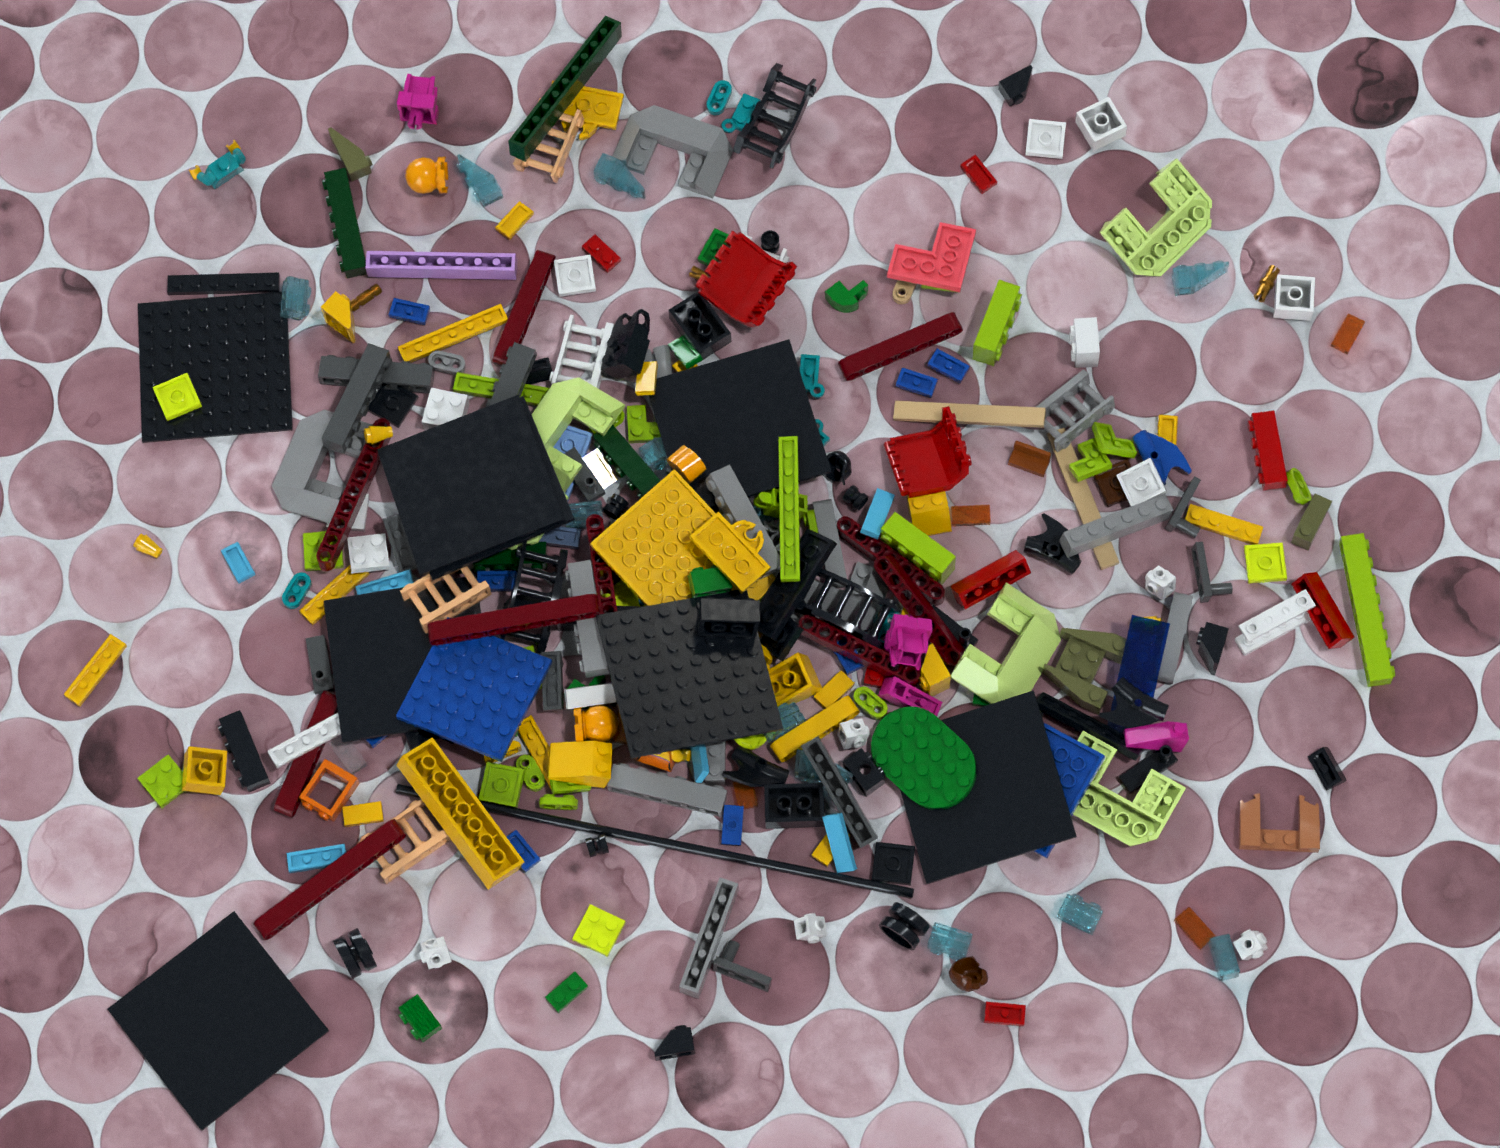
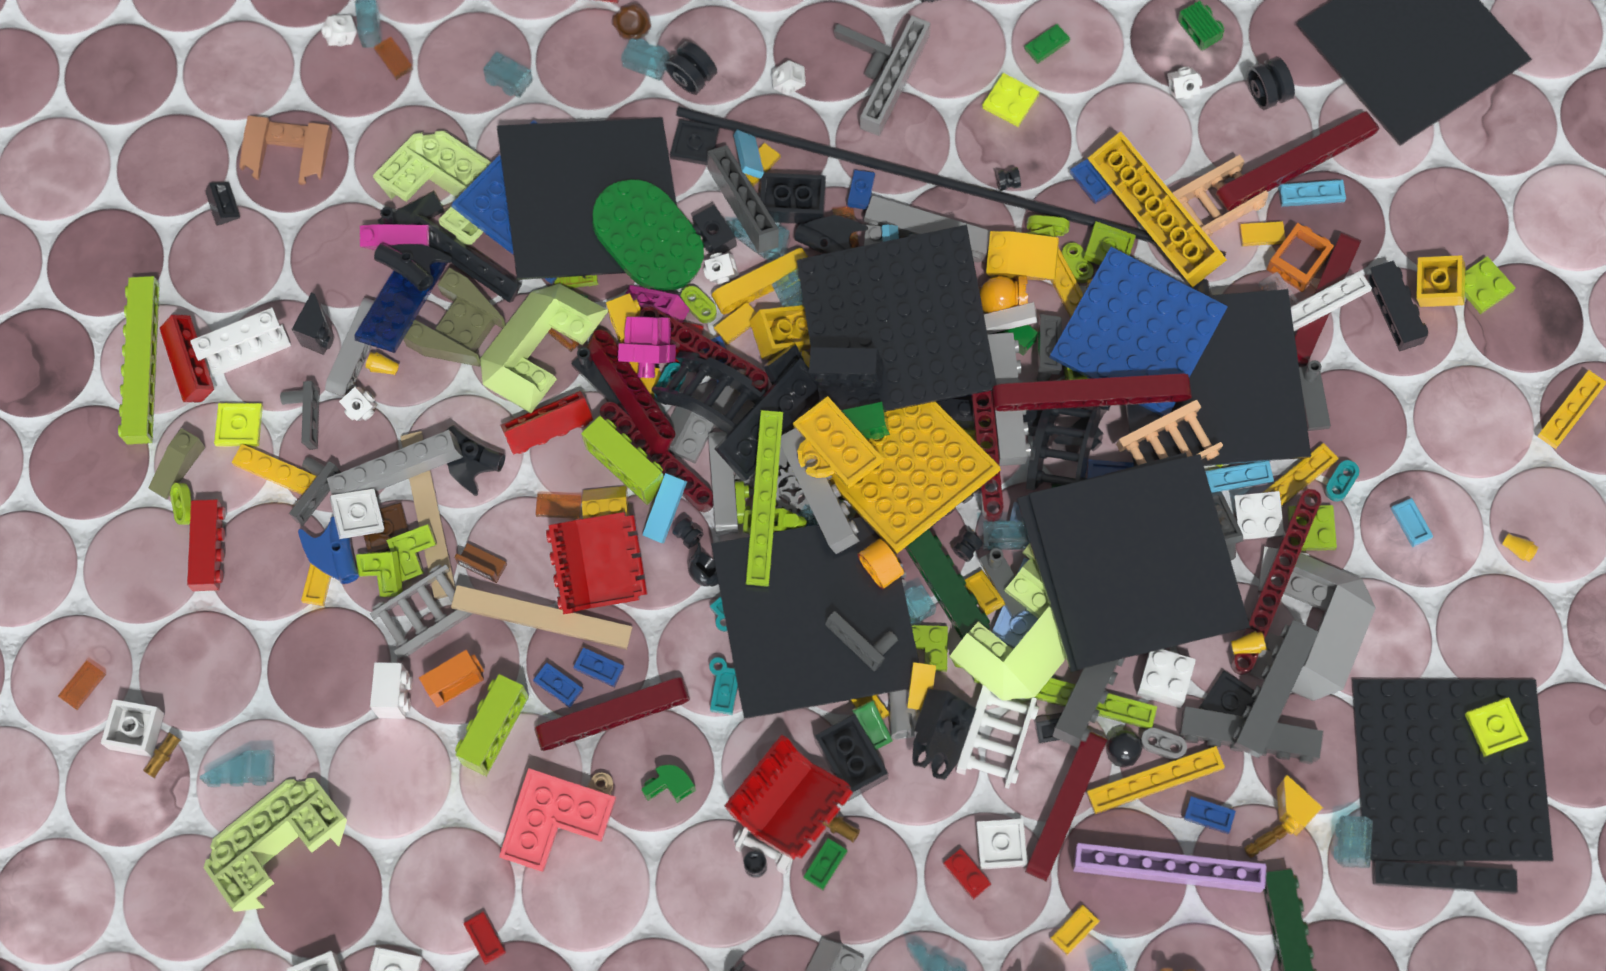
camera: 175 degrees left, 0 degrees up
none -> orange window [419,650,484,708]
none -> dark grey piece [825,611,898,672]
none -> black hair [1106,730,1143,768]

